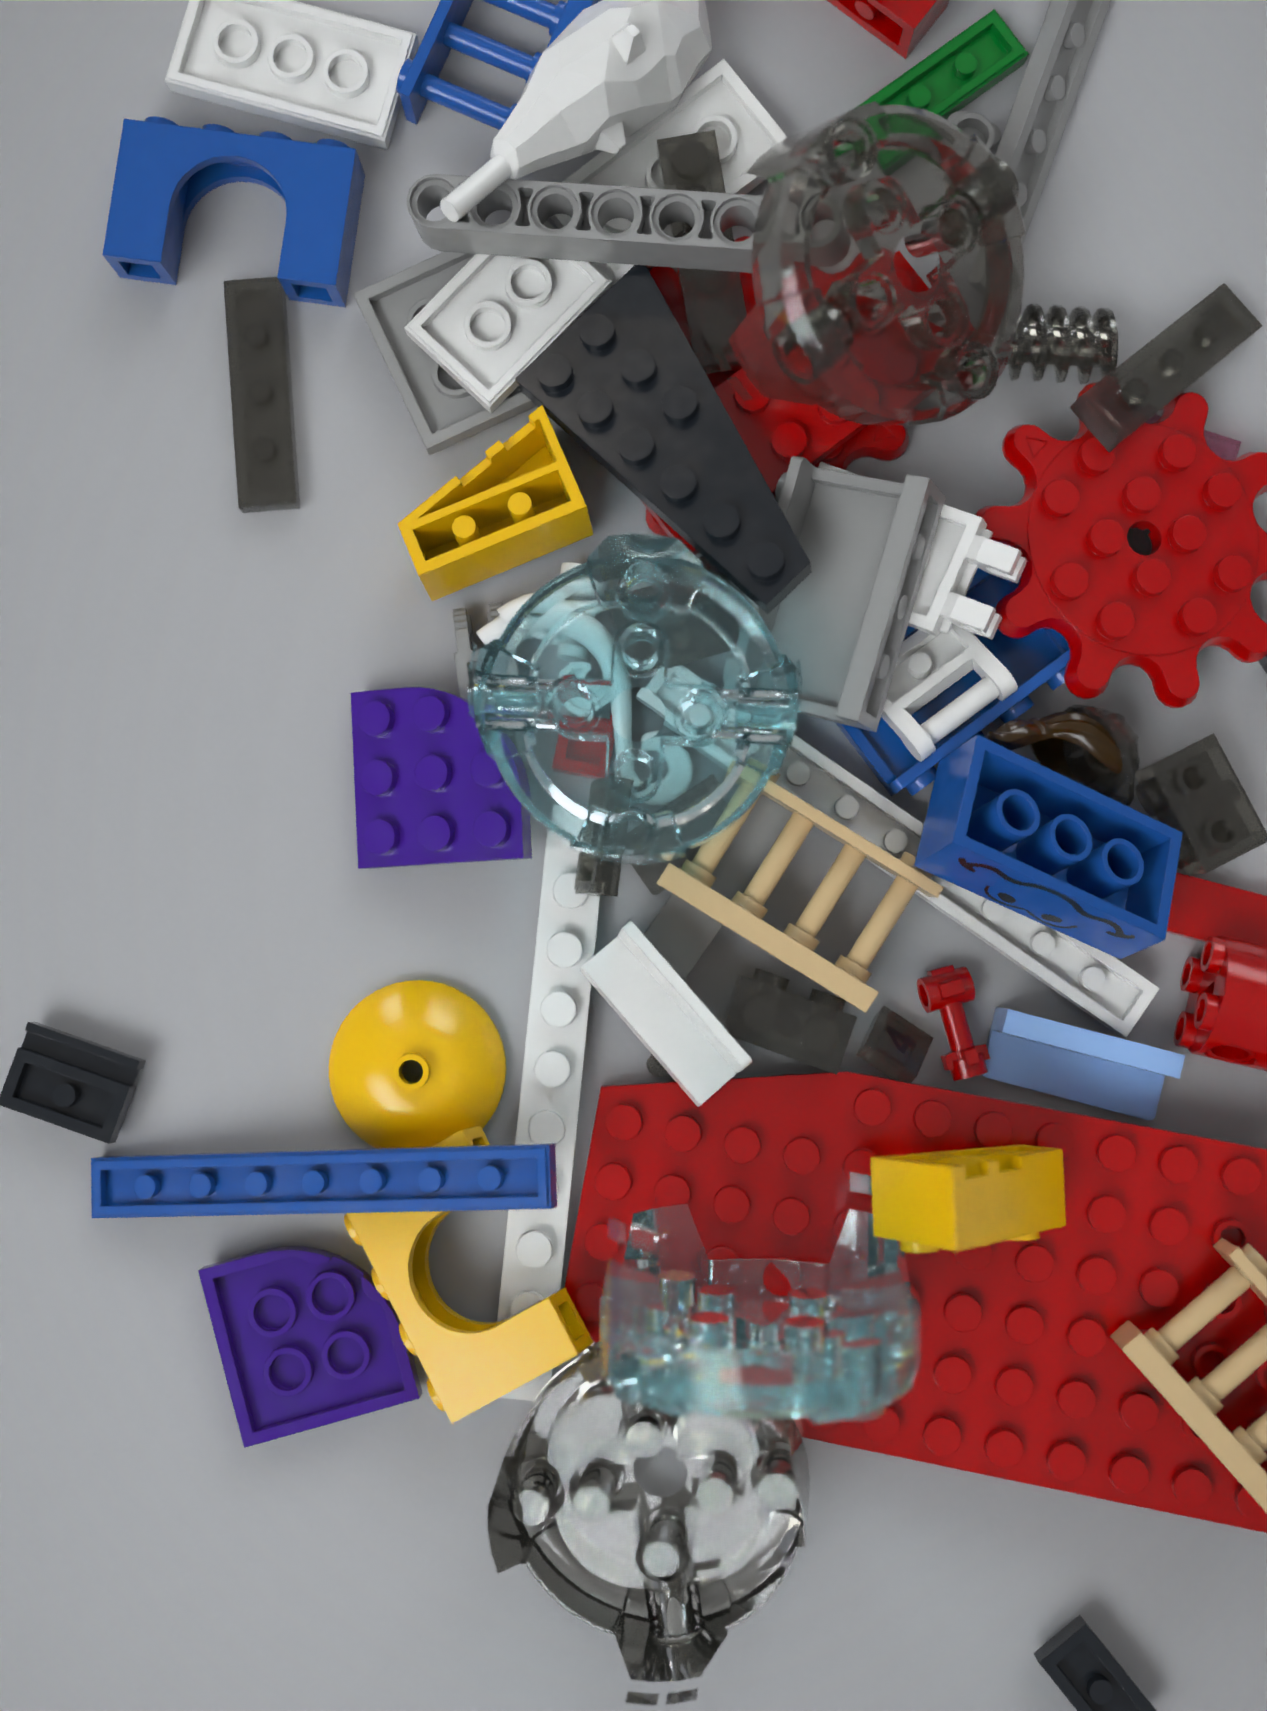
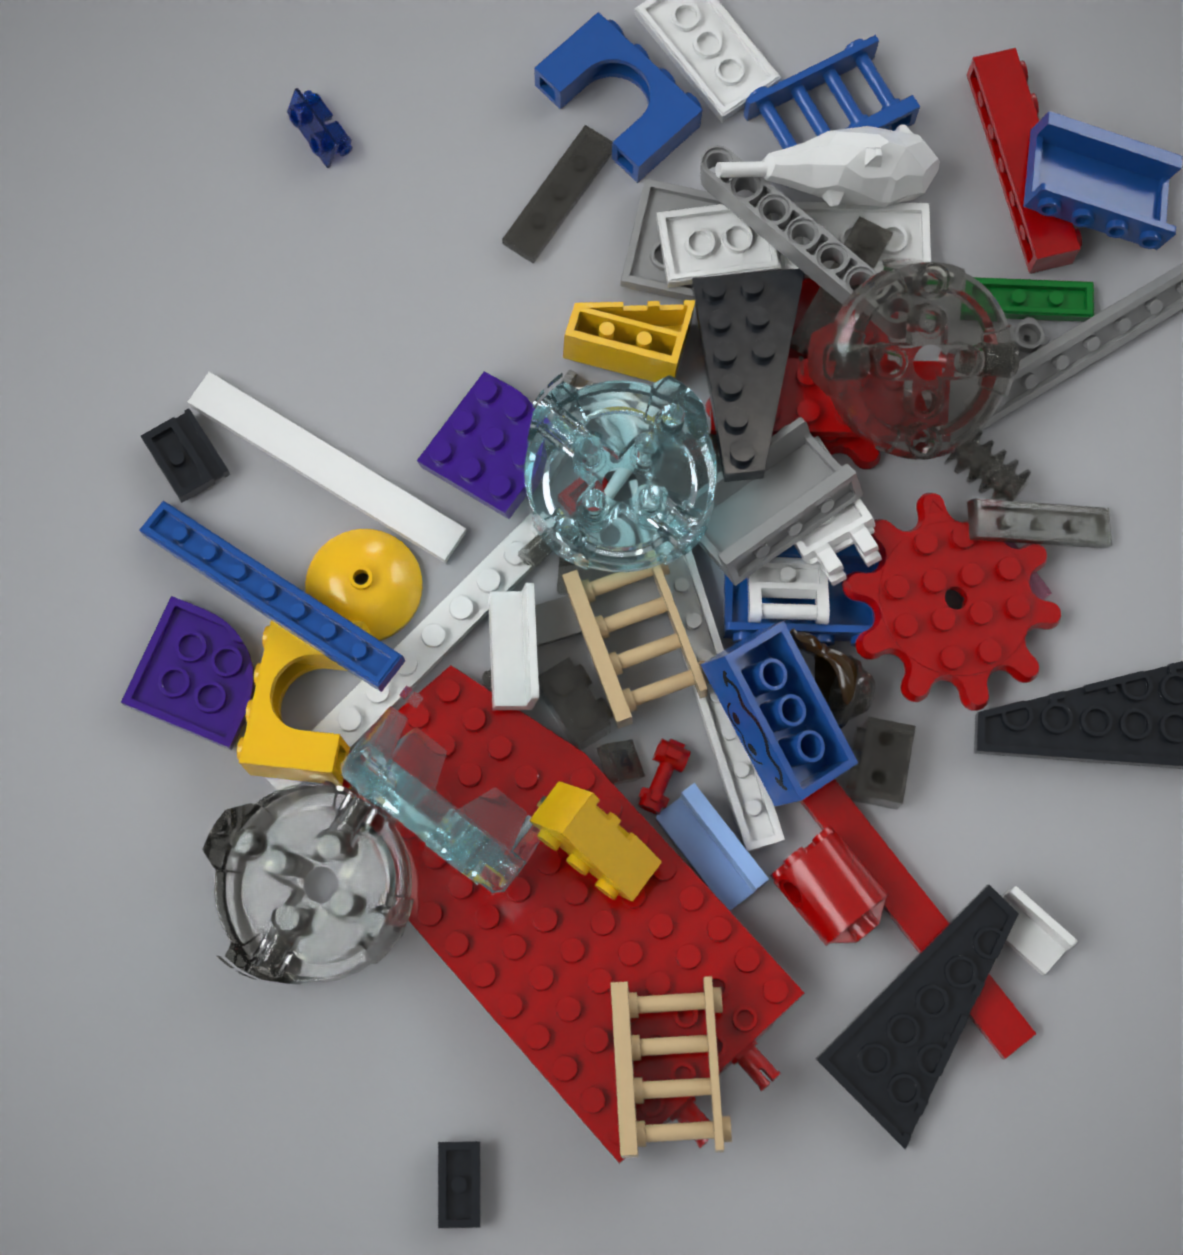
camera: 30 degrees right, 10 degrees down
none -> white tile [188,372,467,564]

